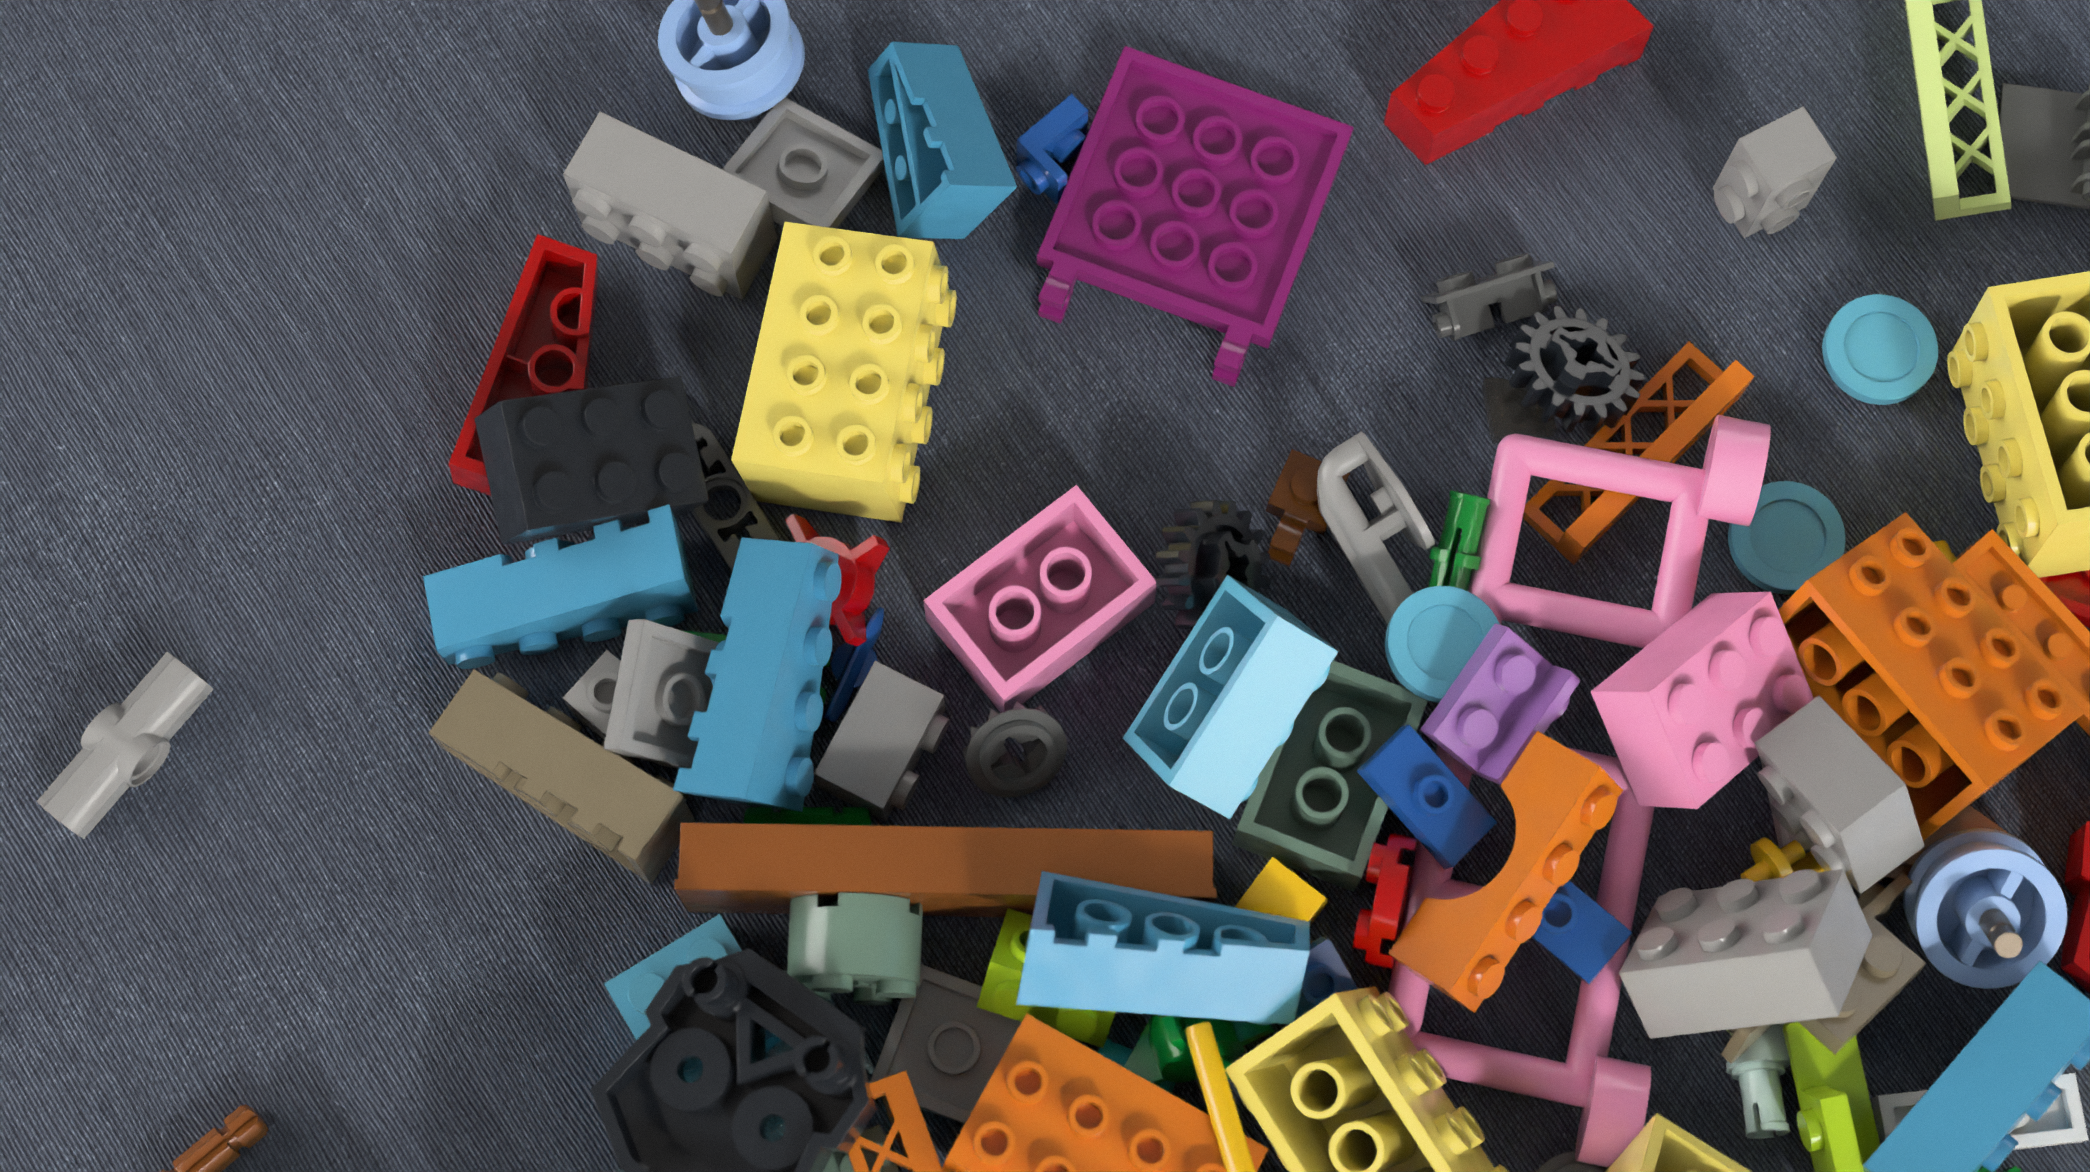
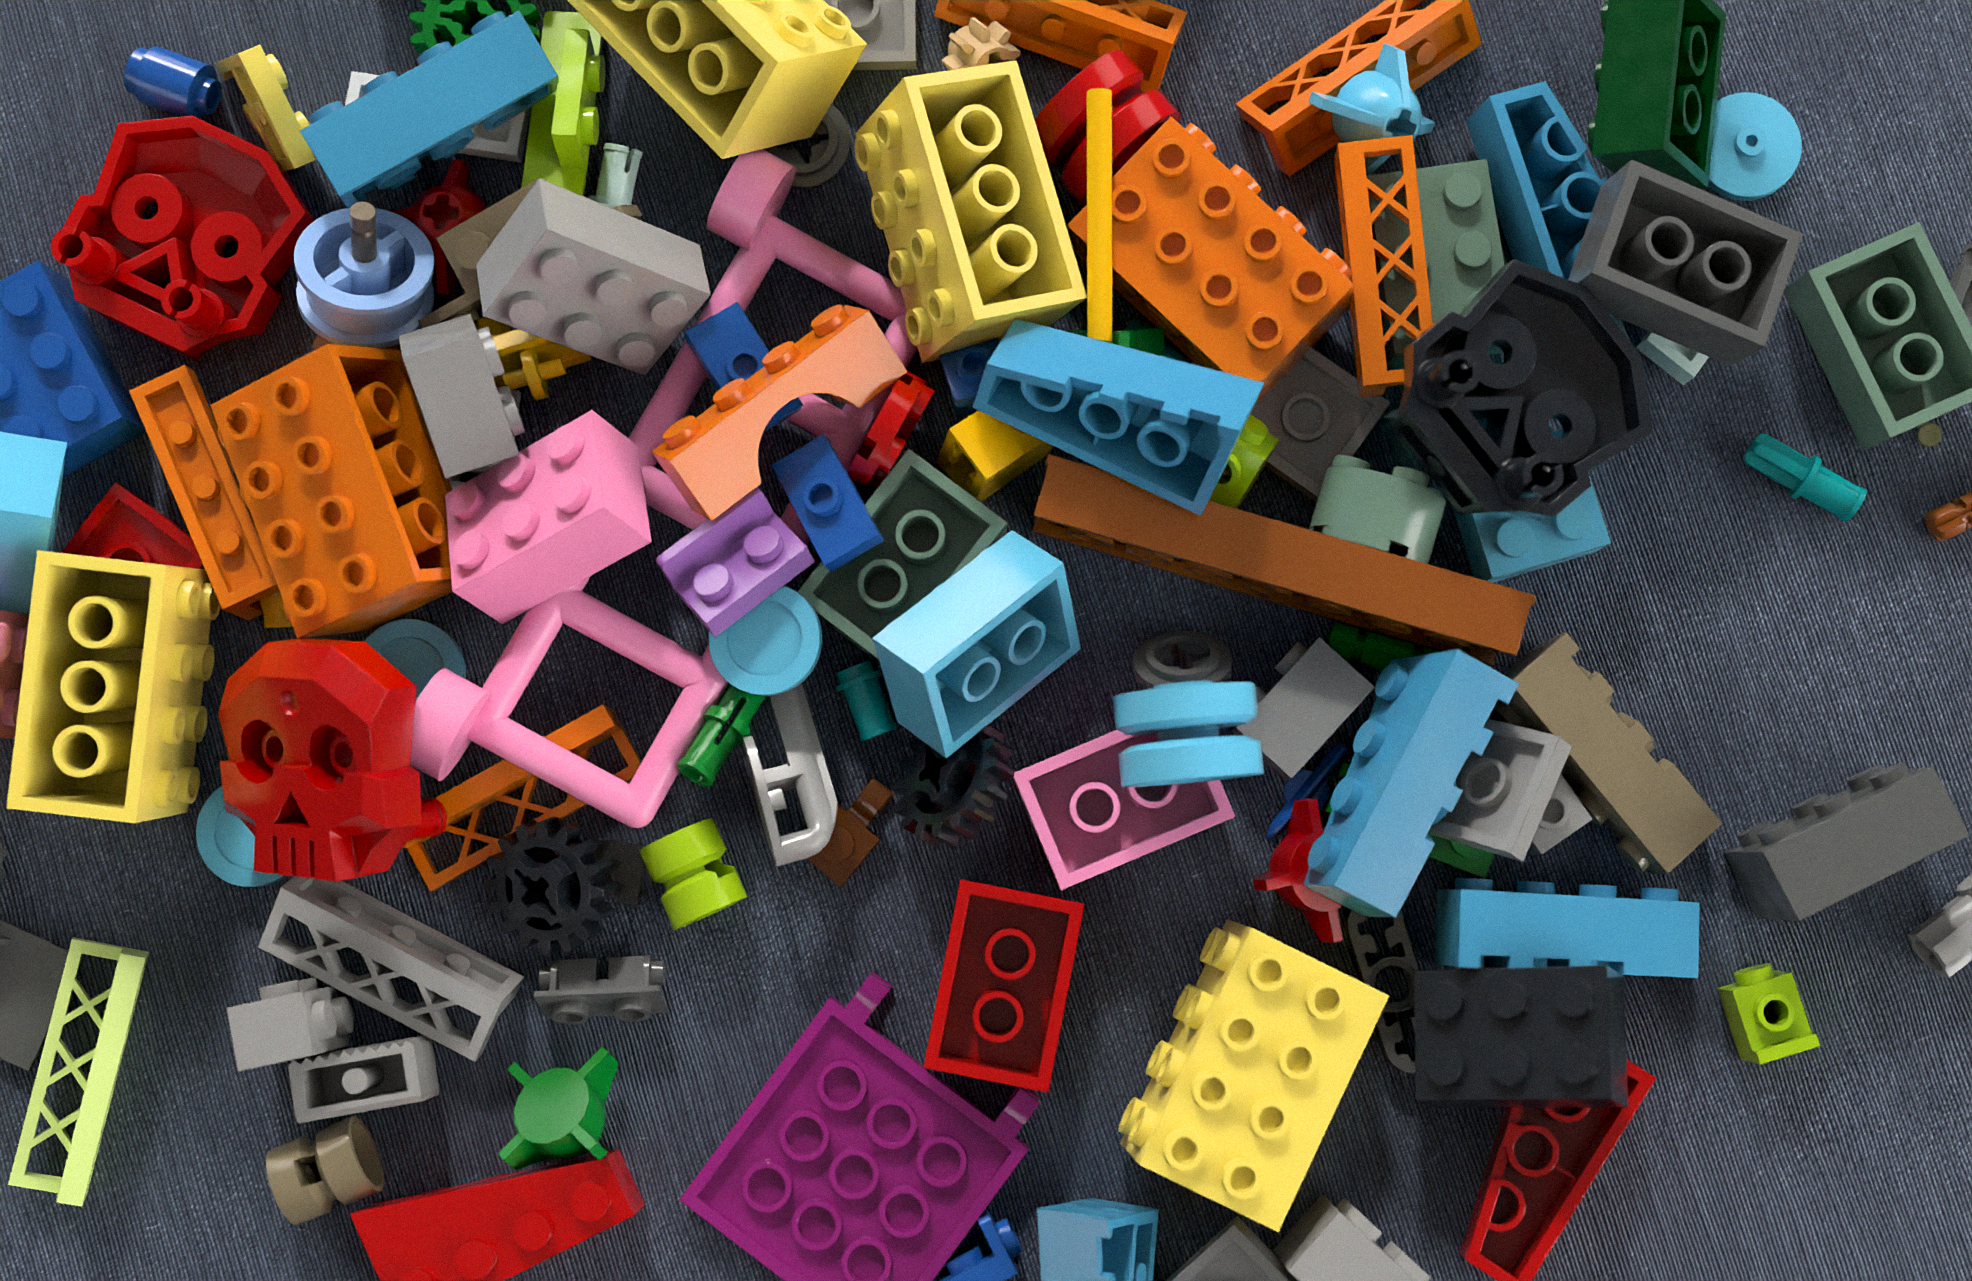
camera: 160 degrees left, 10 degrees up
none -> red brick [218,638,447,882]
none -> light grey fence [258,876,524,1062]
none -> dark tan wheel [266,1115,384,1226]
none -> light grey brick [288,1035,439,1123]
none -> red piece [390,160,488,300]
none -> green piece [498,1047,619,1170]
none -> lime wheel [639,818,748,930]
none -> teal pin [835,660,898,742]
none -> red brick [923,879,1084,1093]
none -> medium azure wheel [1113,680,1264,787]
none -> lime brick [1717,963,1820,1065]
none -> dark grey brick [1724,762,1970,921]
none -> teal axle [1743,433,1867,522]

